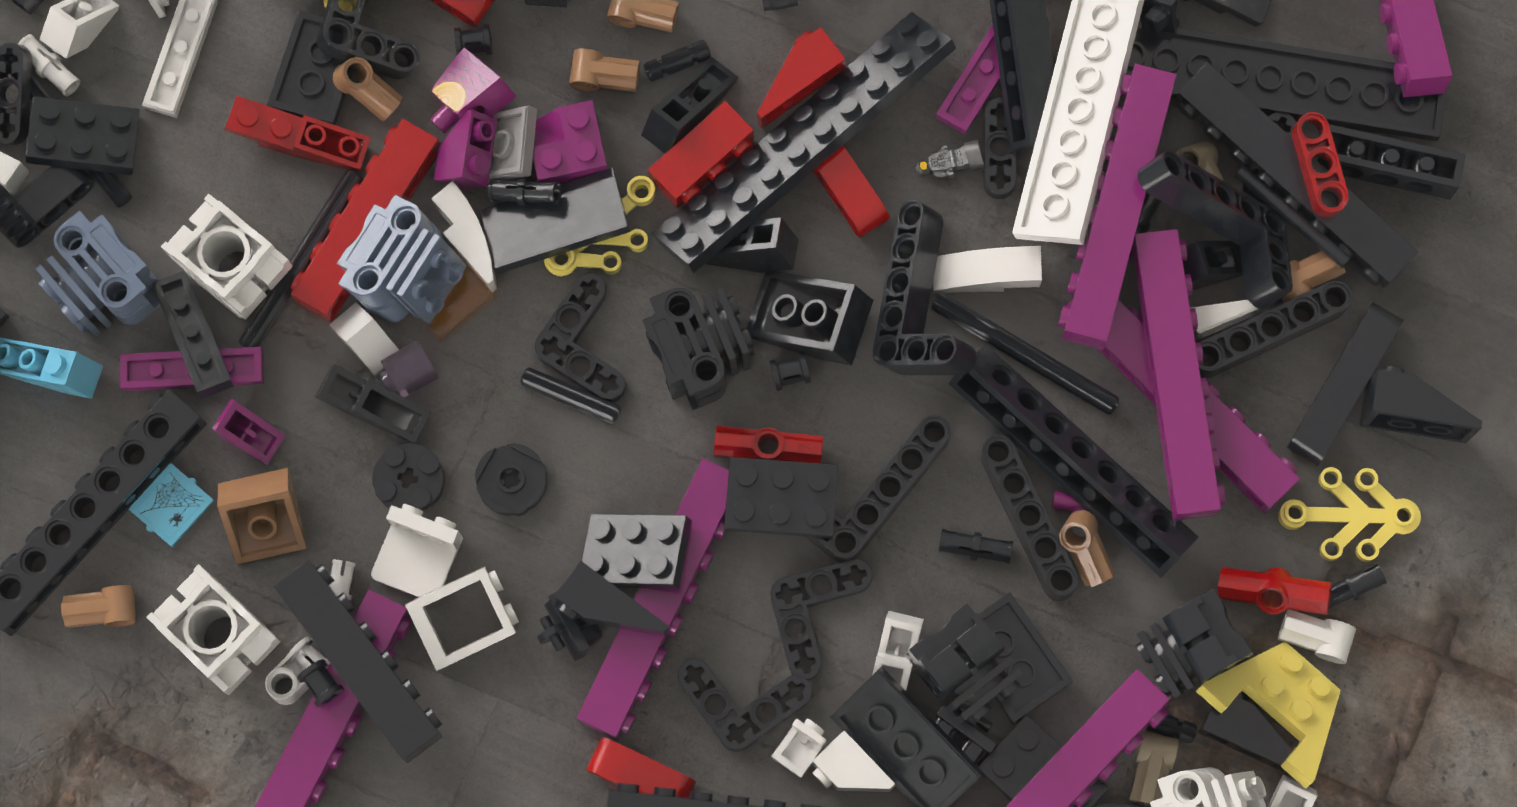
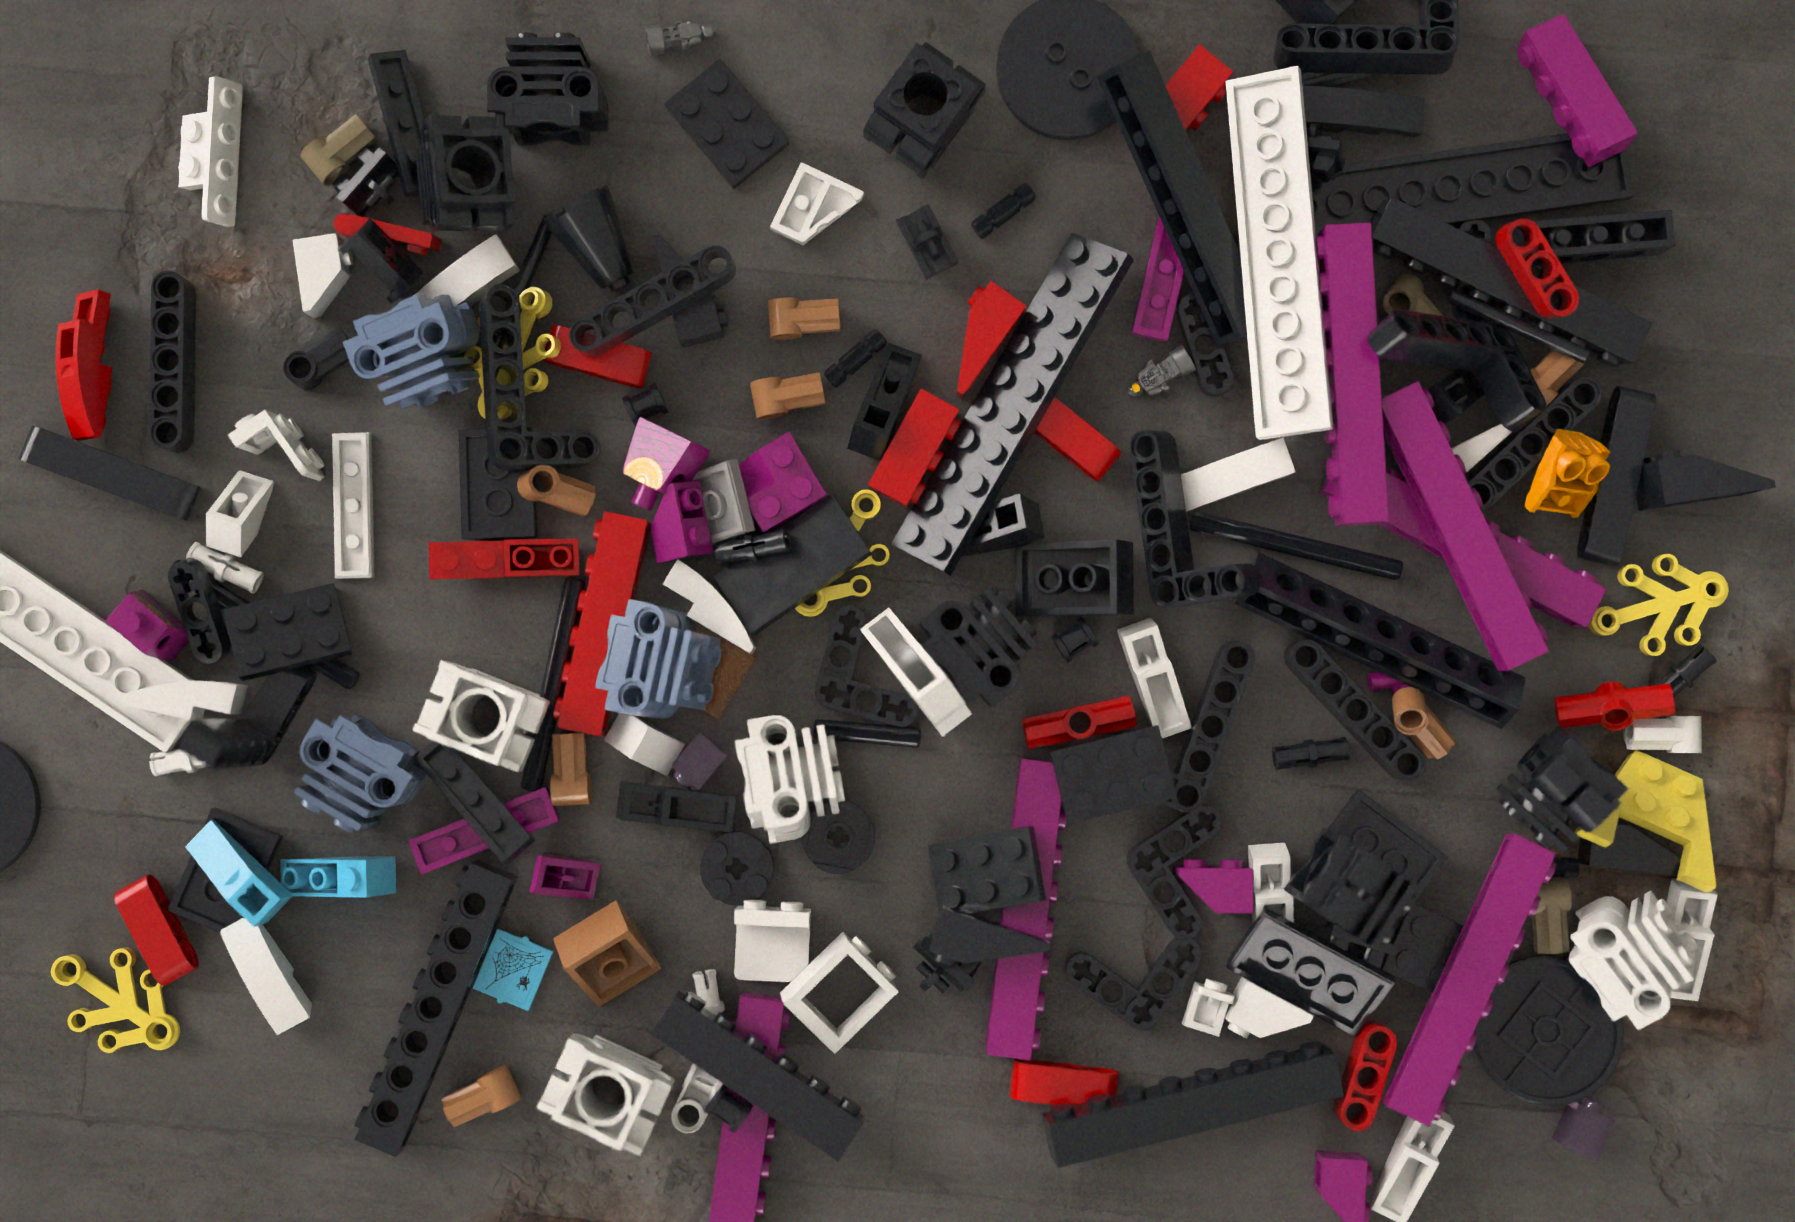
camera: 25 degrees left, 10 degrees up
none -> medium nougat piece [550,733,592,806]
none -> white piece [735,715,845,844]
none -> white brick [860,607,972,737]
none -> white slope [1117,617,1192,739]
none -> magenta slope [1174,859,1253,913]
none -> light orange slope [1525,428,1611,518]

